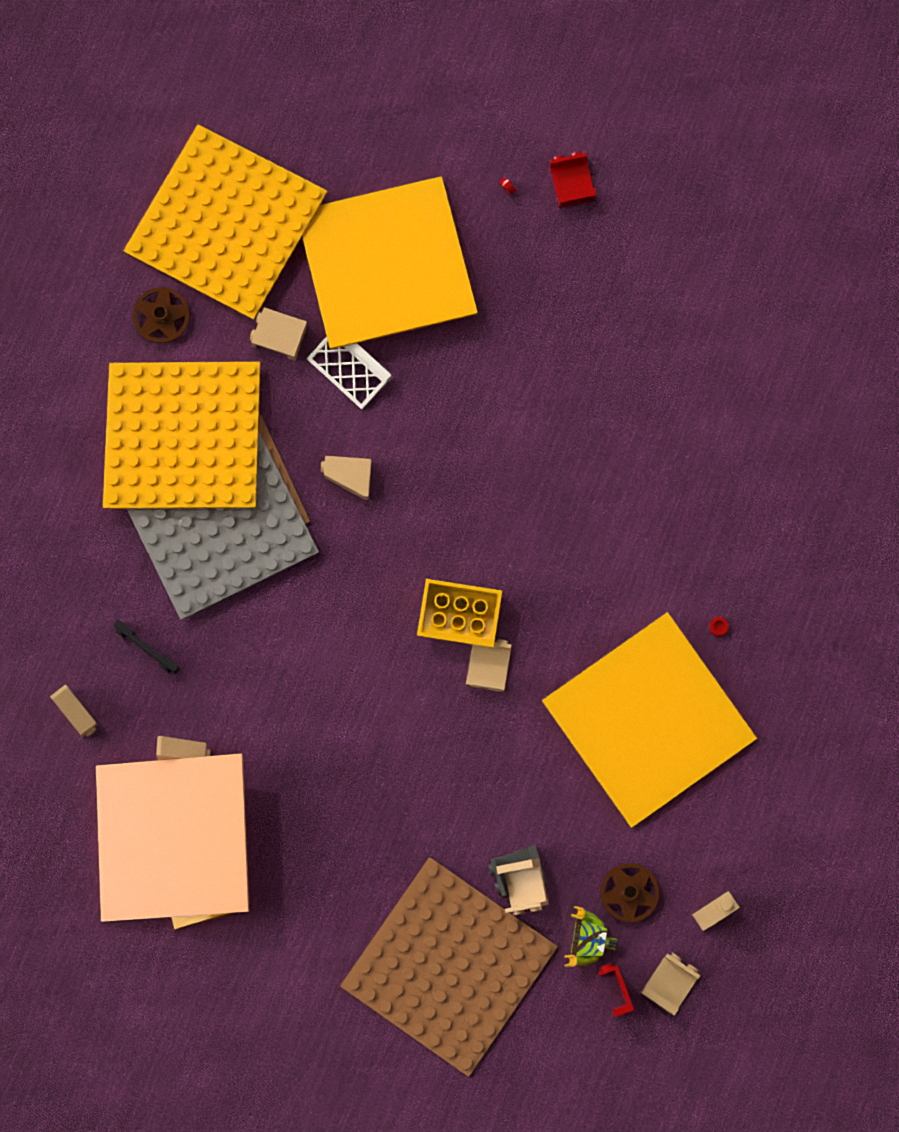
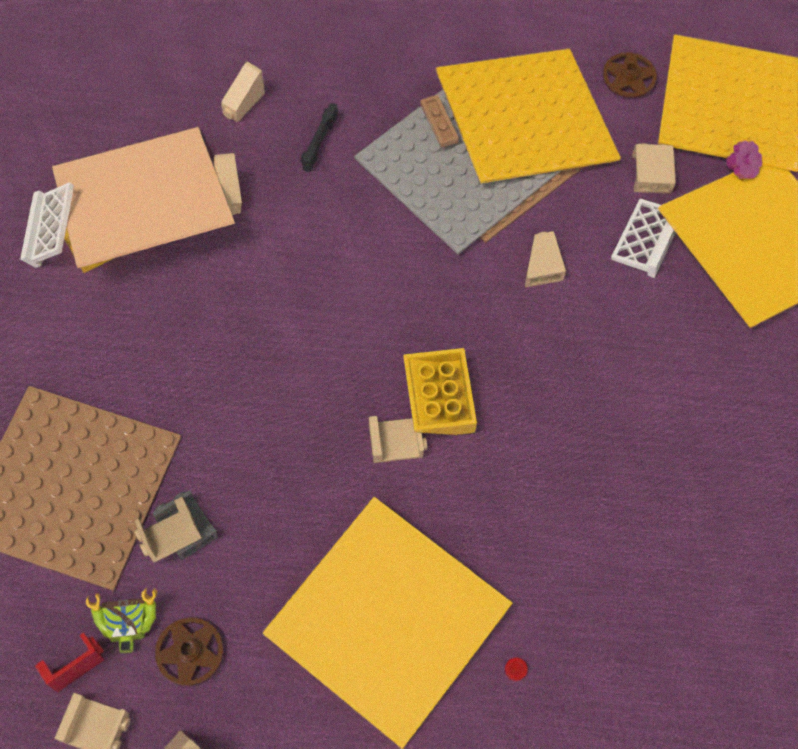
camera: 70 degrees right, 15 degrees down
none -> white fence [20,182,74,268]
none -> medium nougat plate [420,95,459,148]
none -> magenta plant [727,141,762,179]

